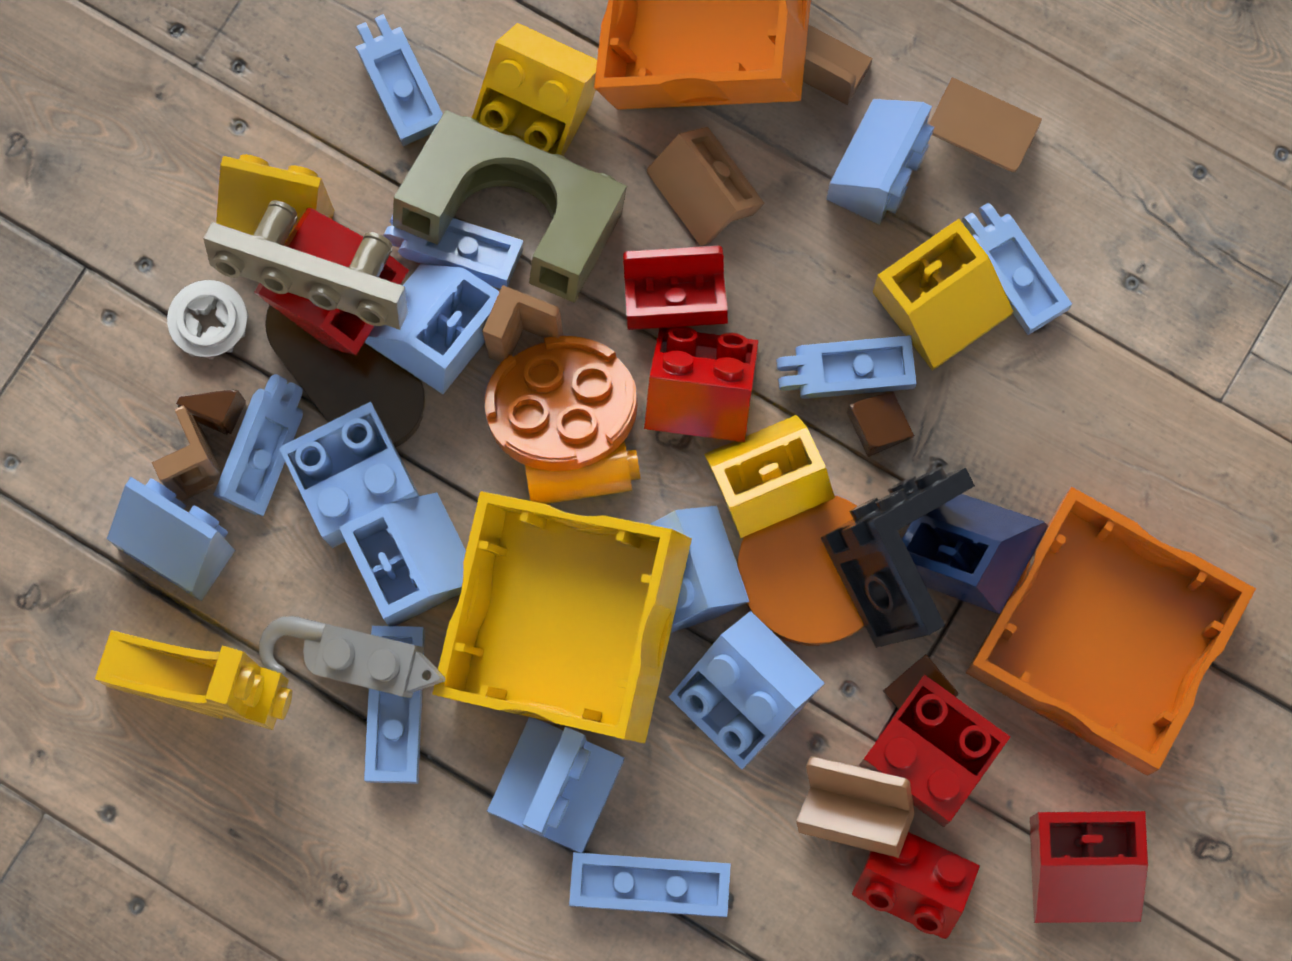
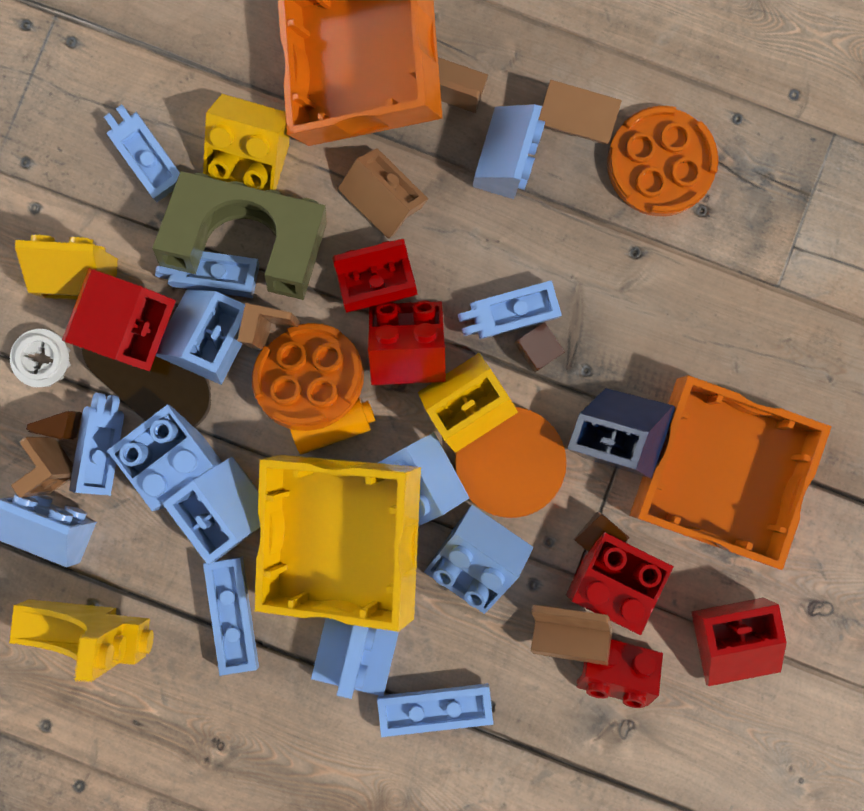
camera: 15 degrees left, 10 degrees up
dark tan plate [203,200,408,330] -> none
light grey plate [259,616,446,698] -> none
black bracket [821,467,975,648] -> none
yellow slope [873,218,1014,371] -> none
light blue hinge [962,203,1072,335] -> none
none -> orange tile [607,106,719,217]

